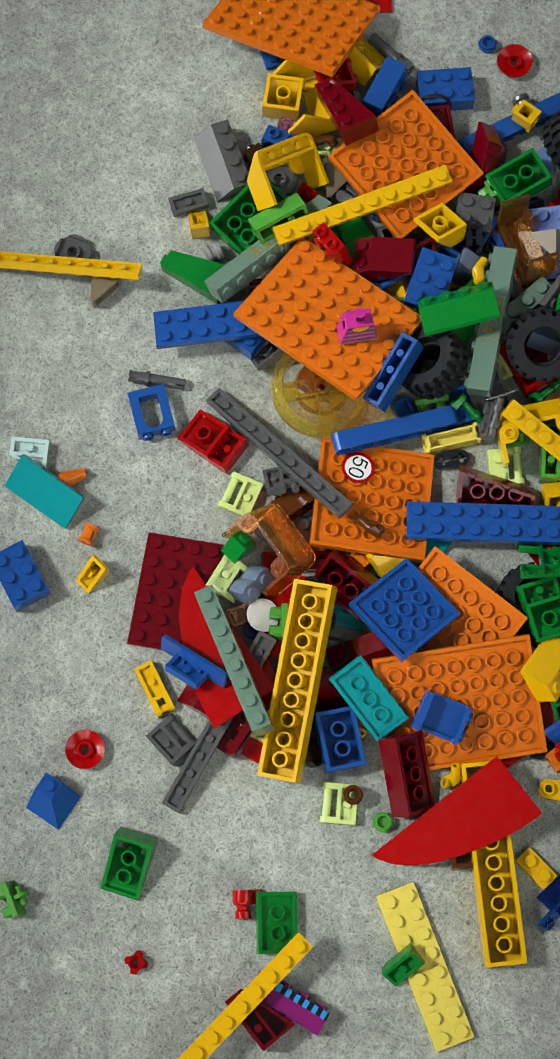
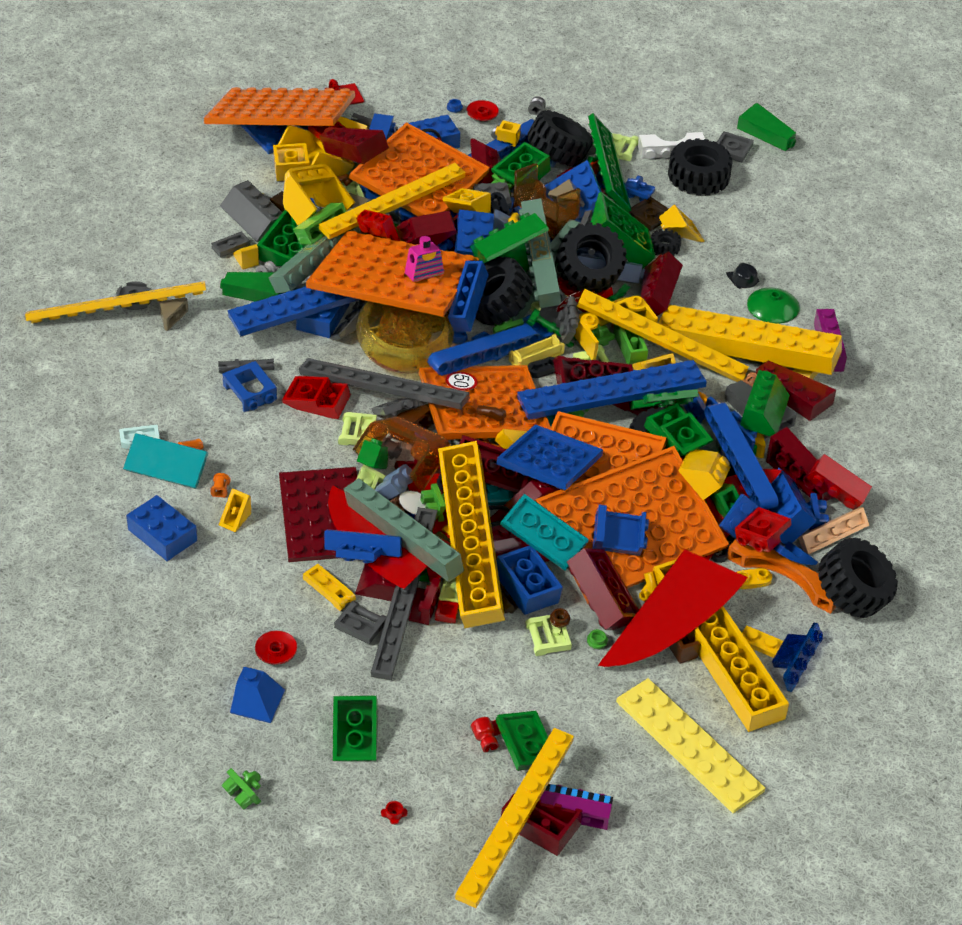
camera: 20 degrees left, 30 degrees down
green slope [382,943,425,987] -> none

